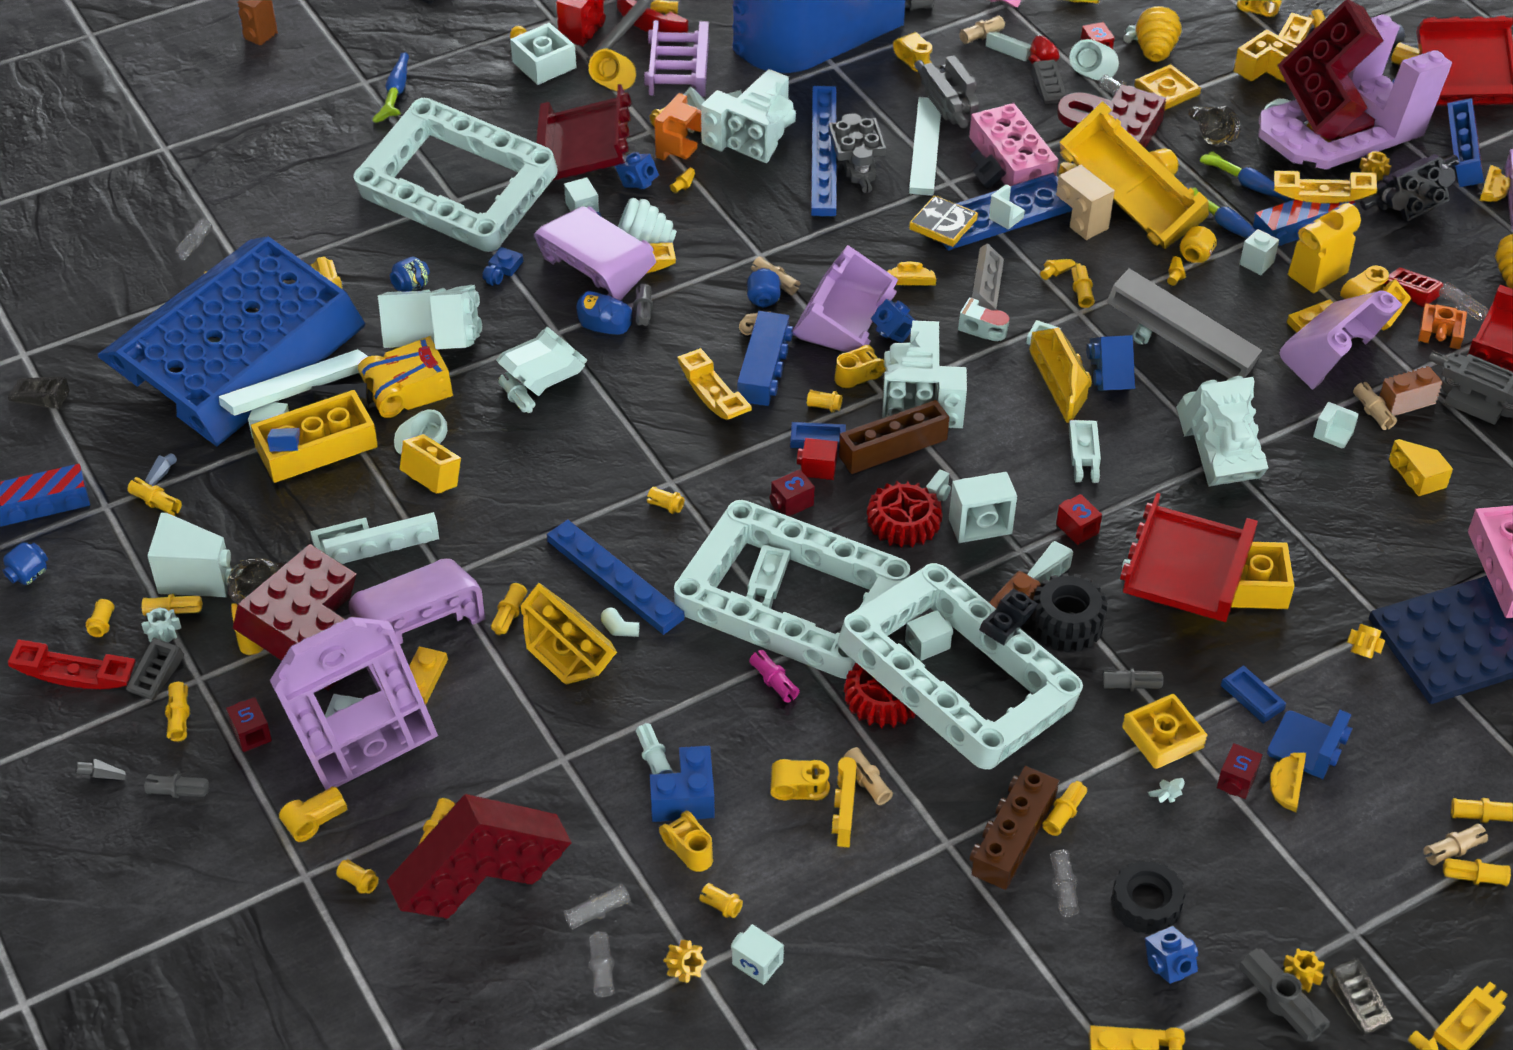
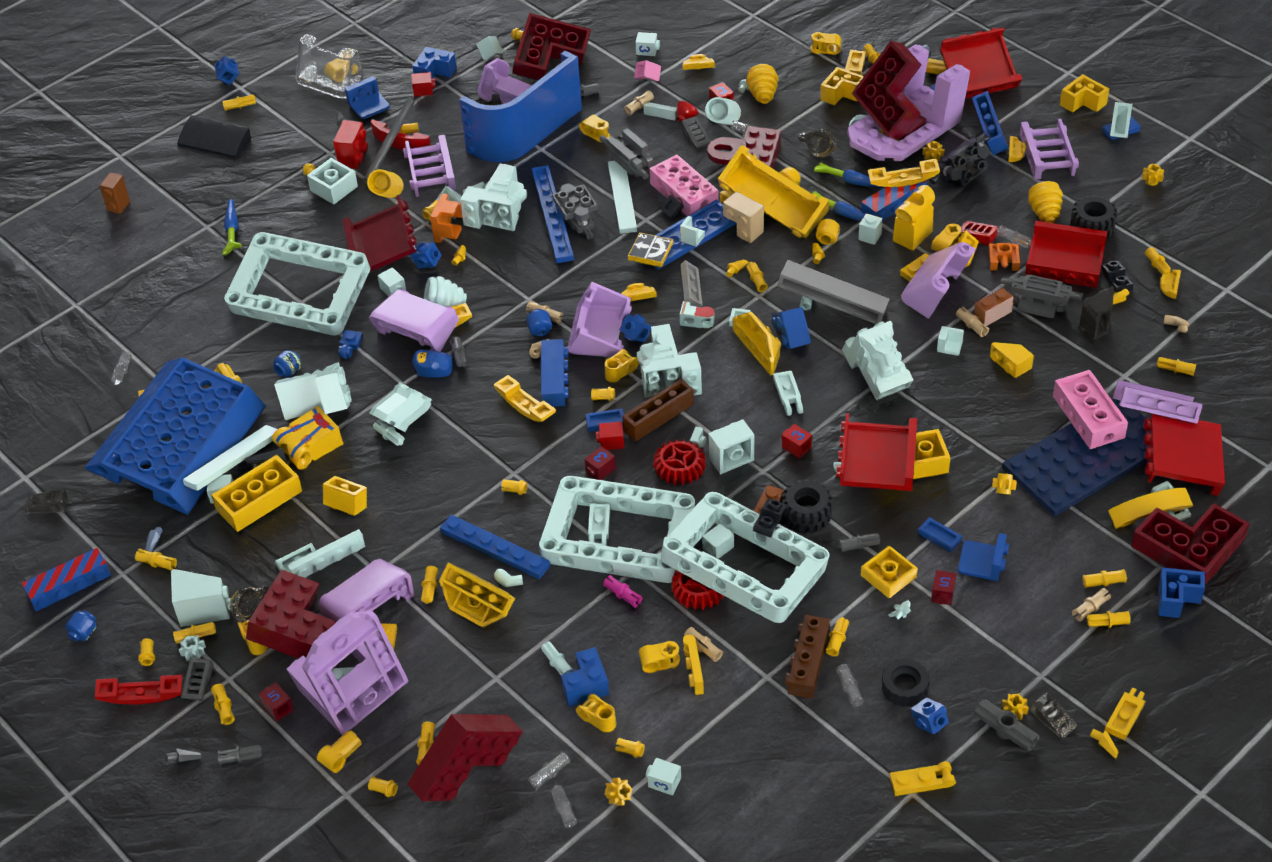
camera: 10 degrees left, 0 degrees up
blue slope [267,428,300,452] -> none
light aqua cap [394,410,447,454] -> none
light aqua slope [1027,541,1073,584] -> none
yellow tile [1134,64,1201,110] -> none
yellow plate [1270,753,1306,812] -> none

